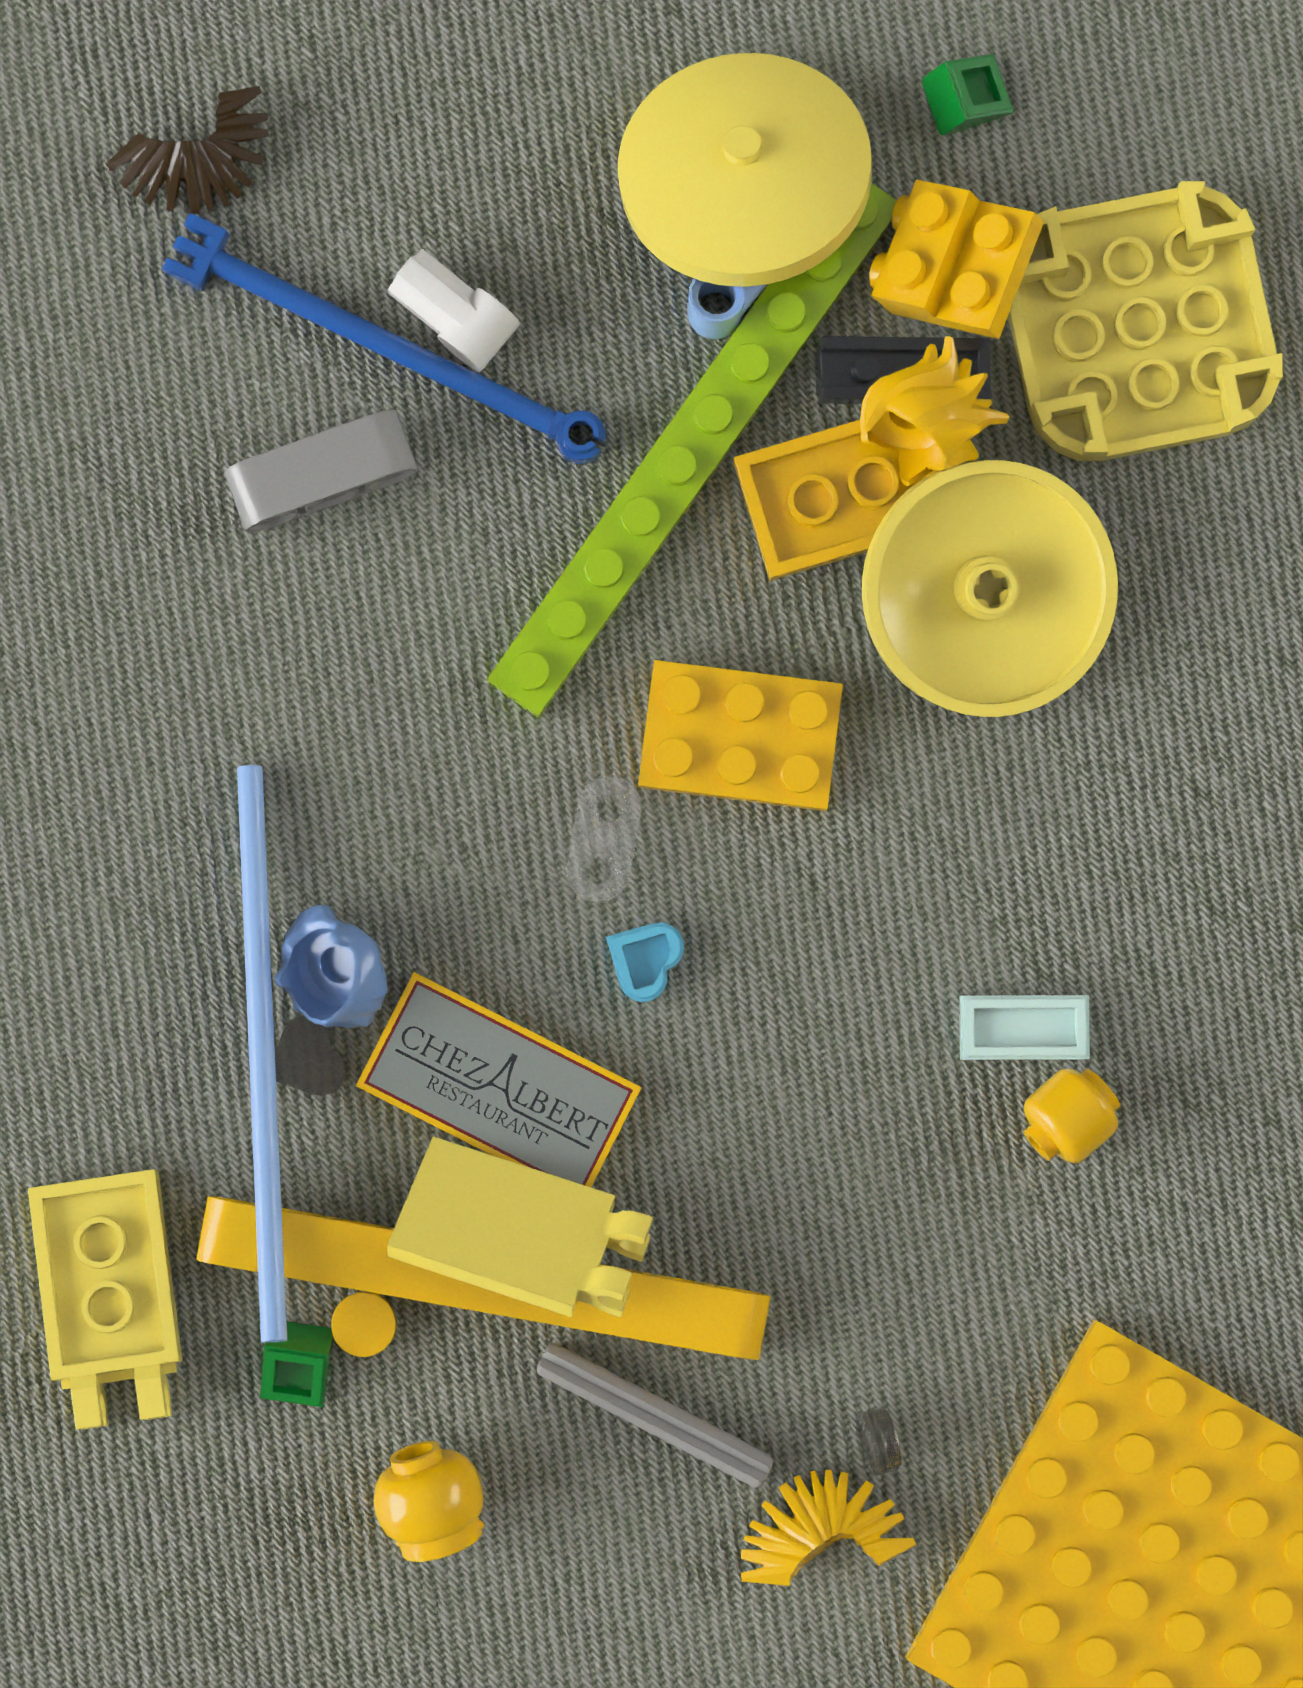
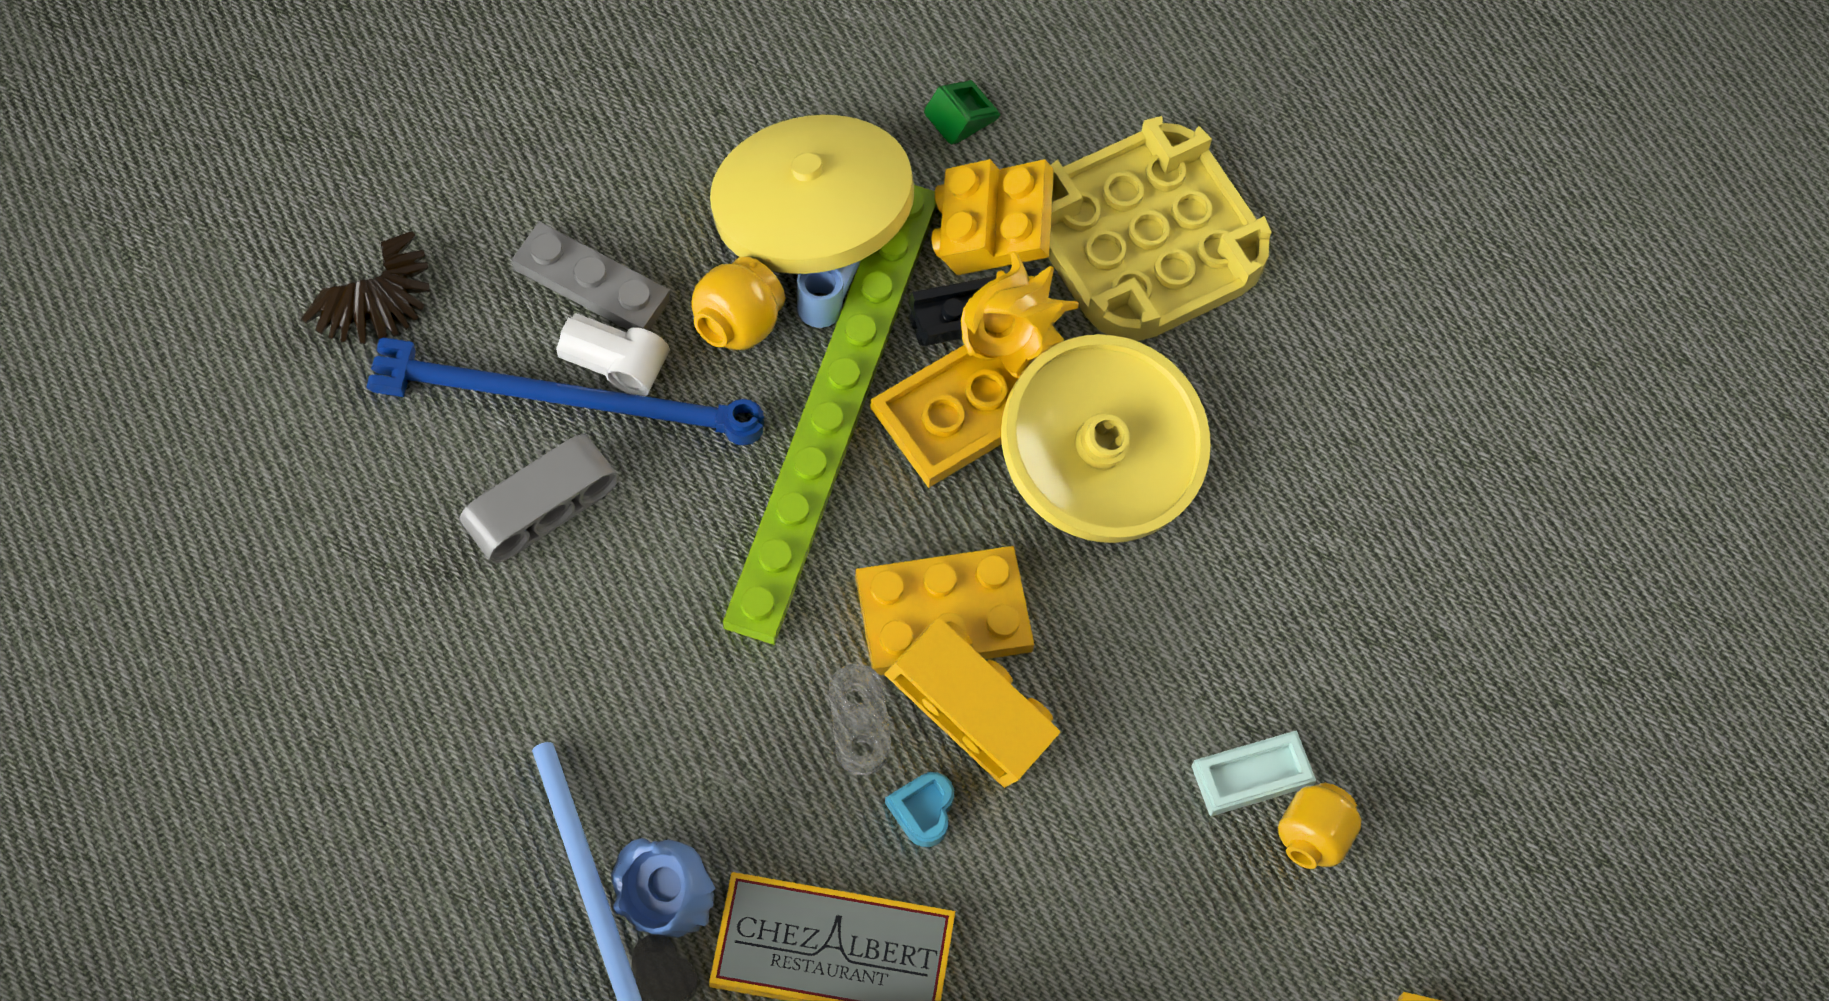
camera: 25 degrees left, 20 degrees down
none -> light grey plate [511,221,671,330]
none -> yellow piece [691,256,786,350]
none -> yellow brick [884,617,1061,788]

